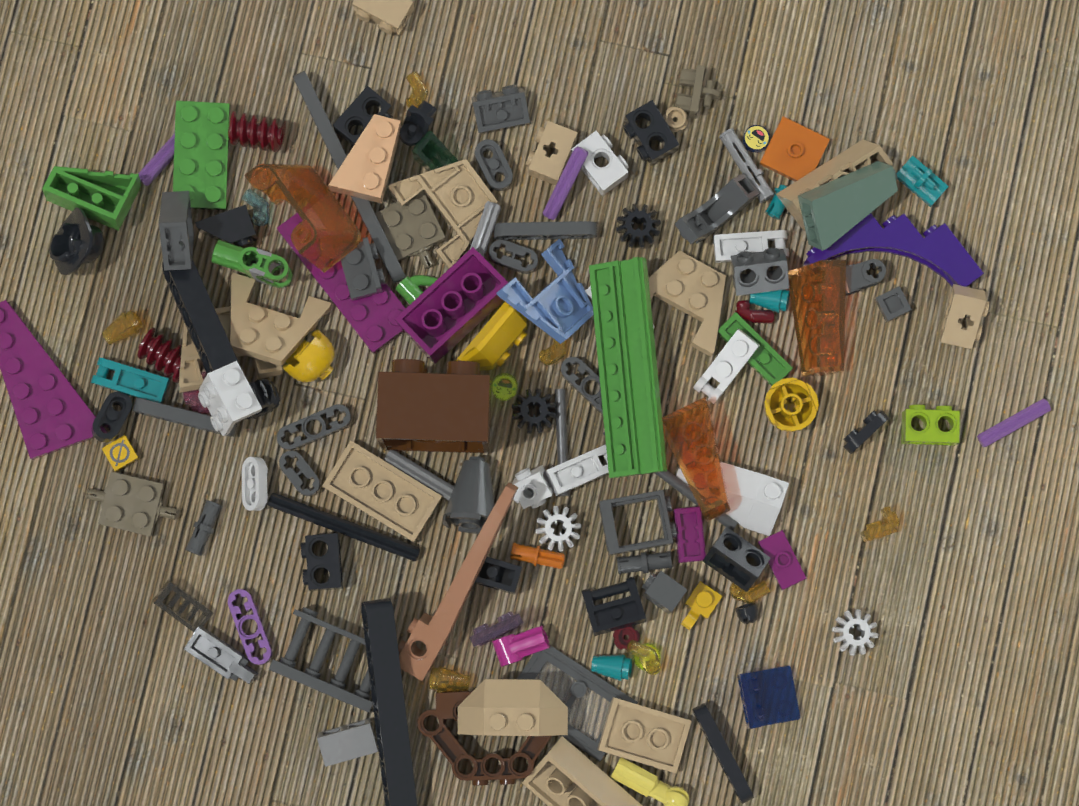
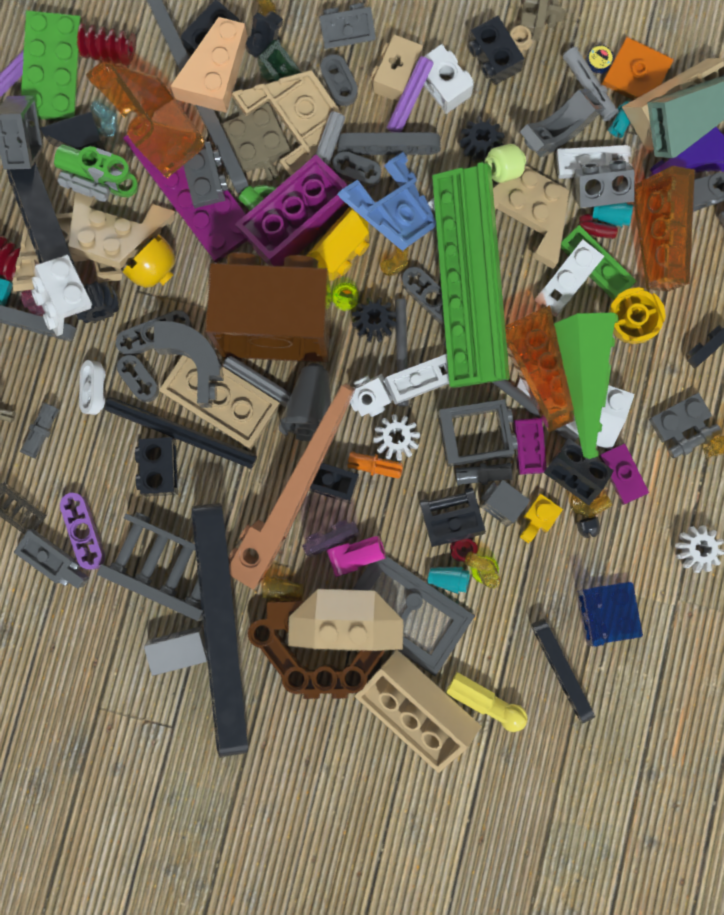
camera: 10 degrees right, 0 degrees up
tan plate [597,697,692,774] -> none
none -> light grey axle [57,171,110,202]
none -> dark grey arch [154,321,224,408]
none -> yellowish green head [484,144,526,183]
none -> bright green wedge [554,313,618,459]
none -> dark grey plate [649,392,722,459]

